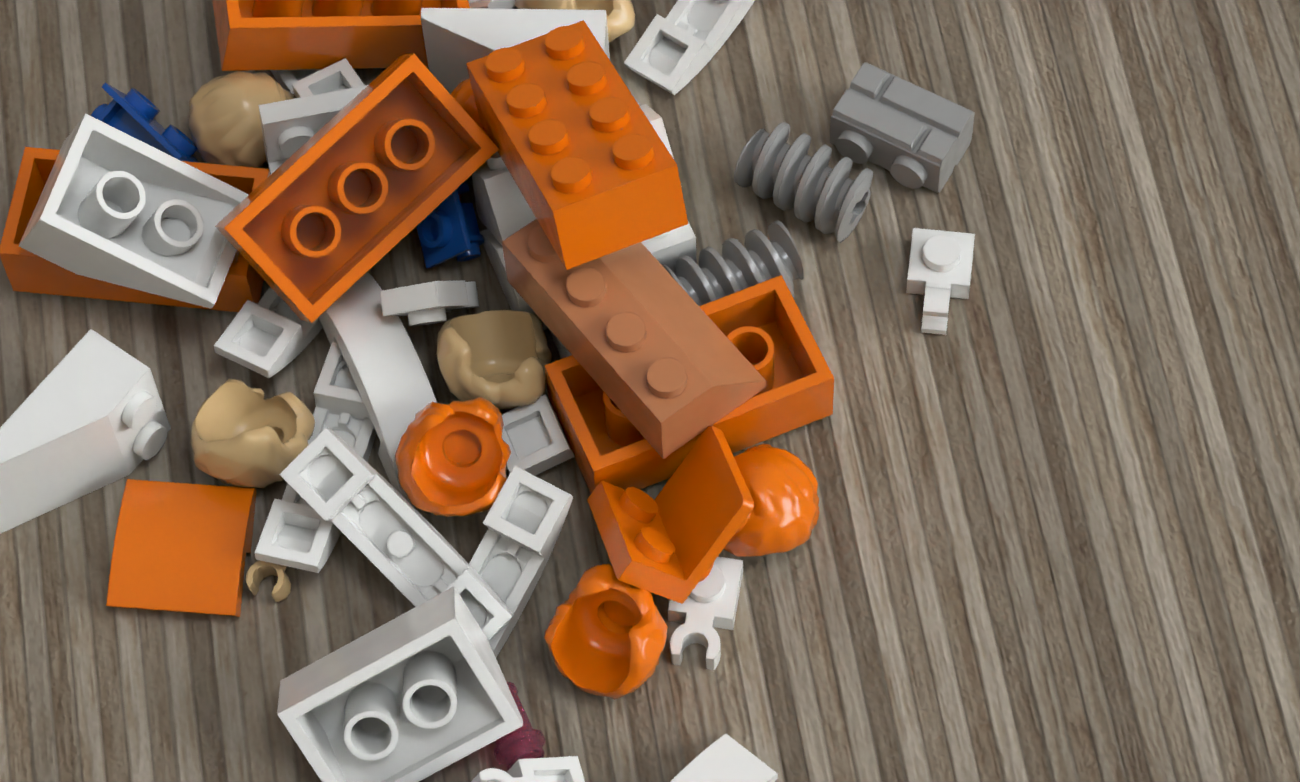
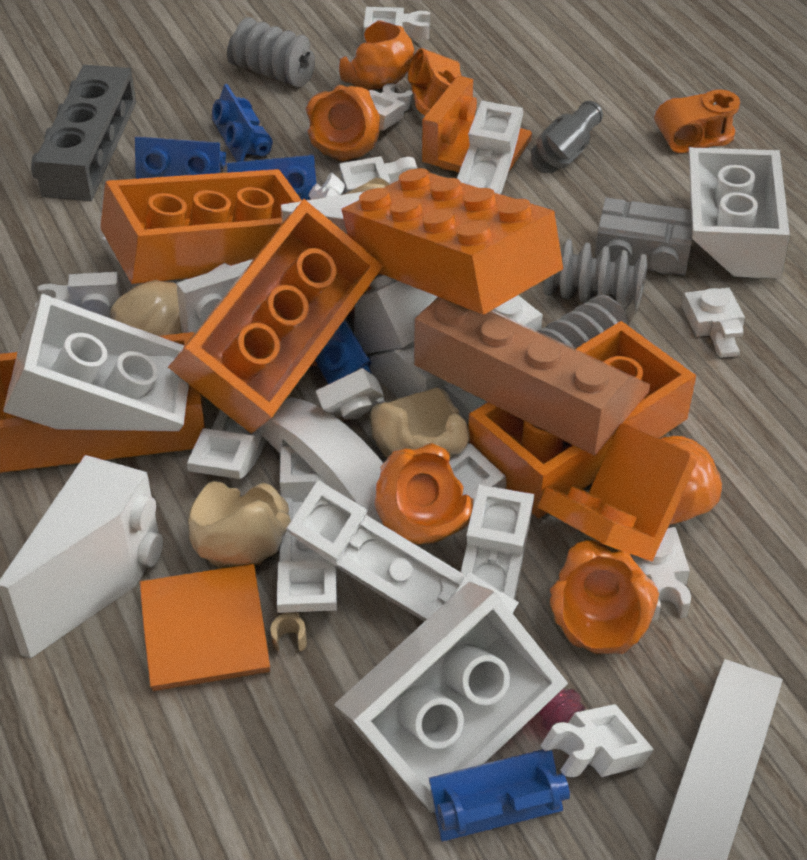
camera: 20 degrees left, 15 degrees down
none -> white plate [35,272,122,319]
none -> white slope [688,147,790,279]

